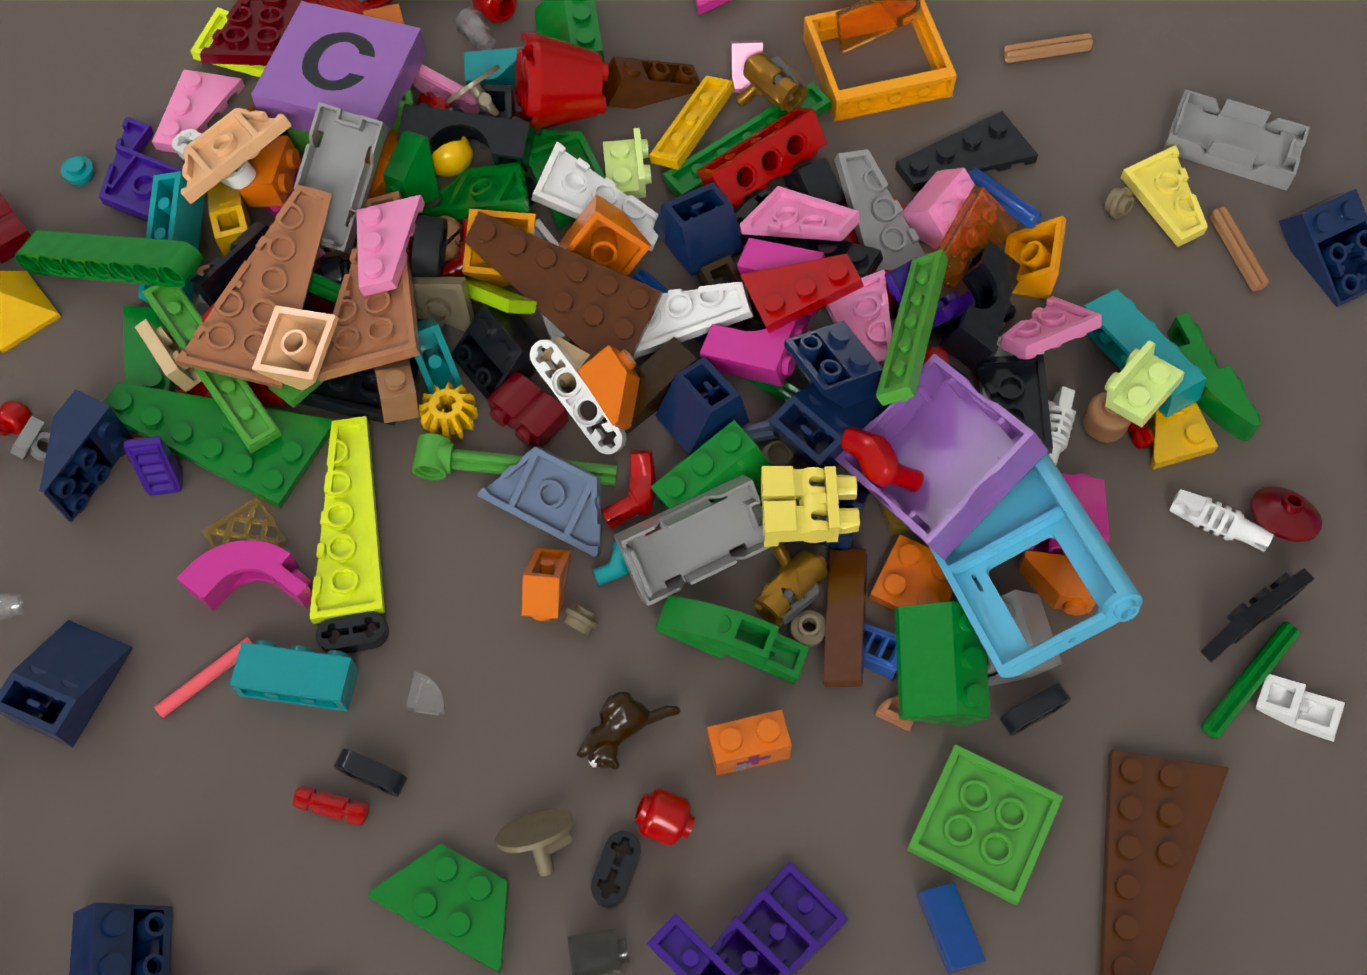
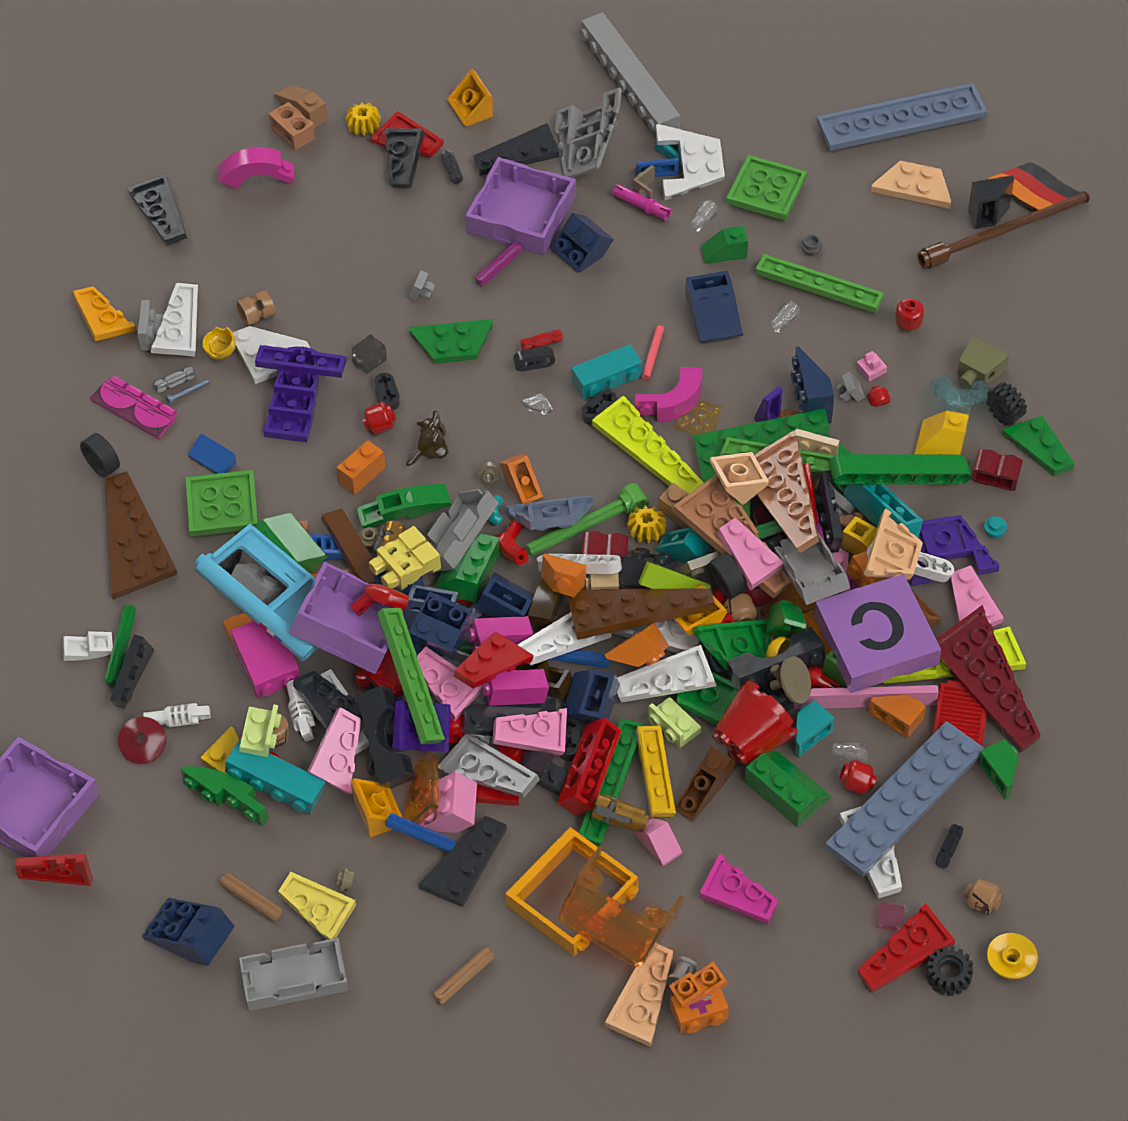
camera: 145 degrees right, 10 degrees down
dark tan shield [495,809,573,876] -> none

